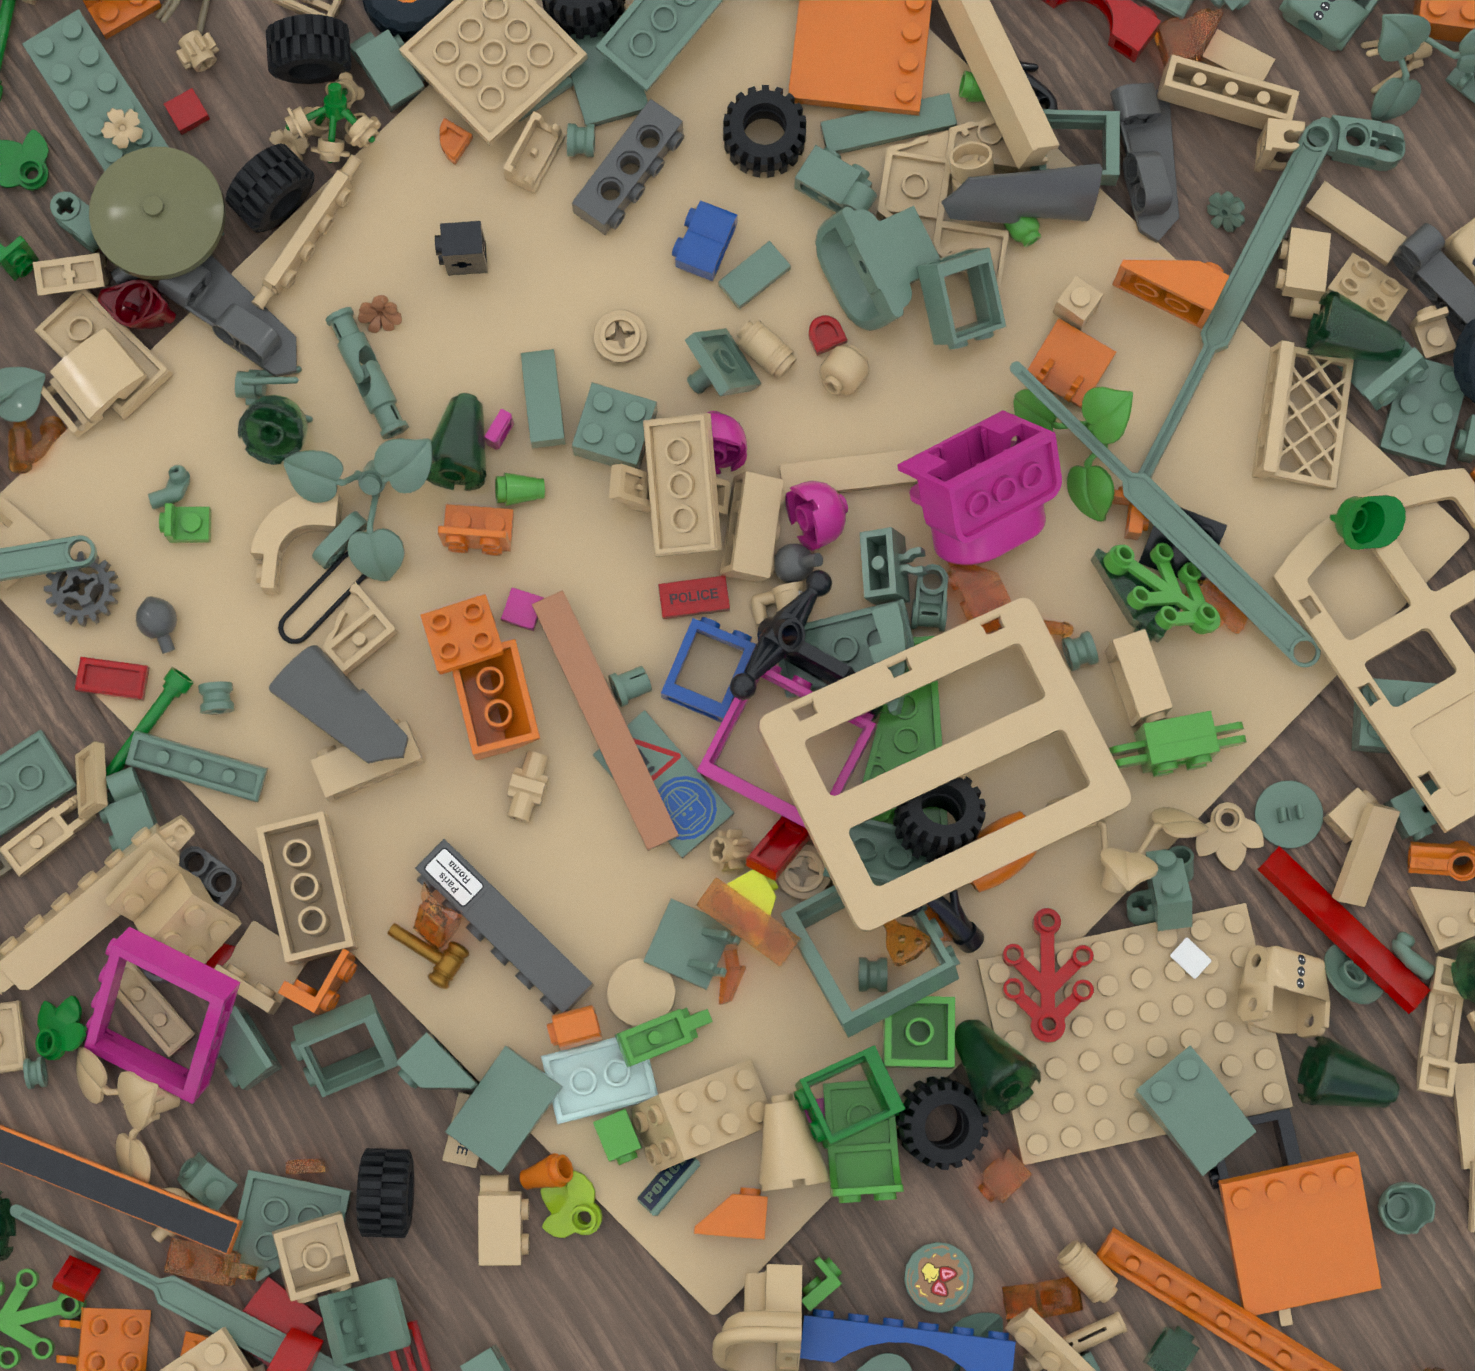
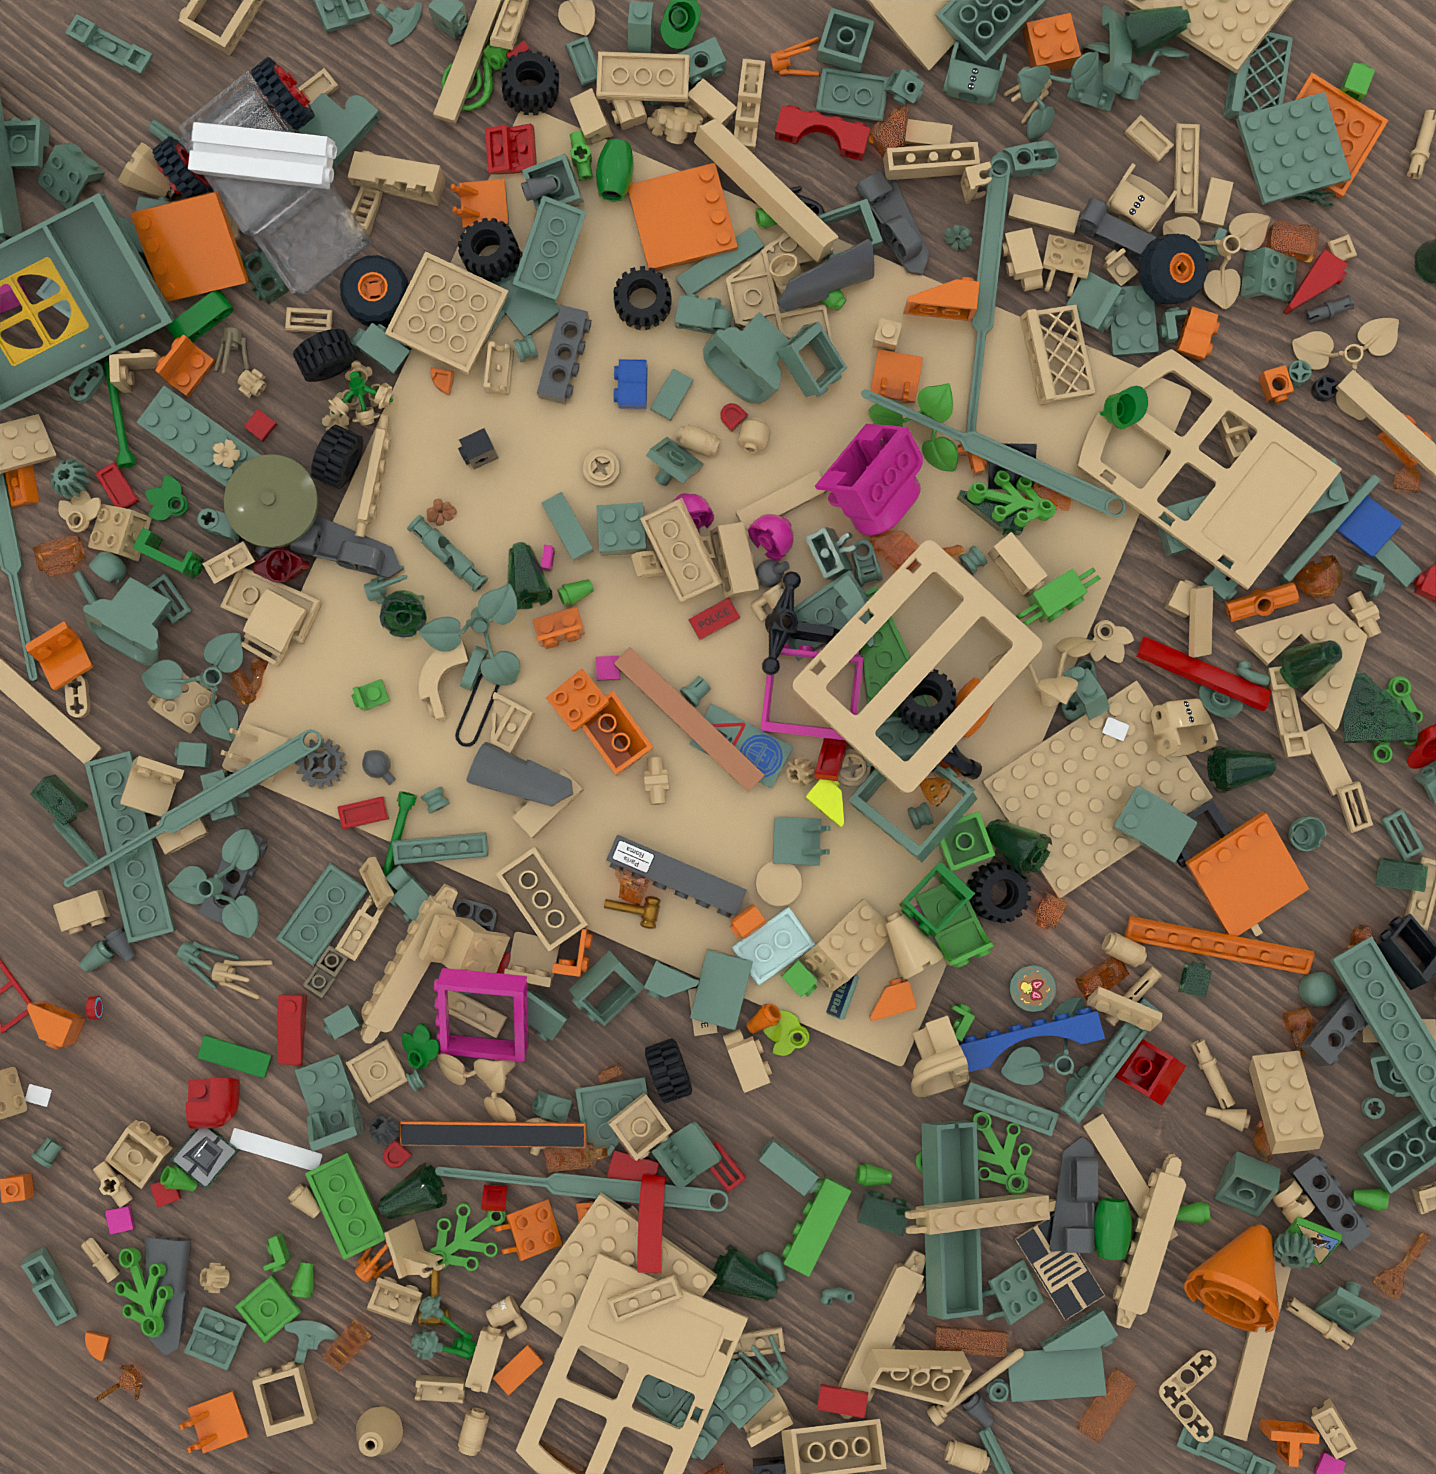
camera: 20 degrees left, 5 degrees up
sand green arm [148,465,190,510] -> none
bright green hinge [615,1008,713,1067] -> none
blue window [661,617,756,723] -> none
clear orange plate [696,877,802,967] -> none
clear orange bar [719,949,746,1005] -> none
red plant [1002,908,1094,1043] -> none
sand green piece [1254,781,1323,849] -> none
clear green cone [1305,289,1405,363] -> none

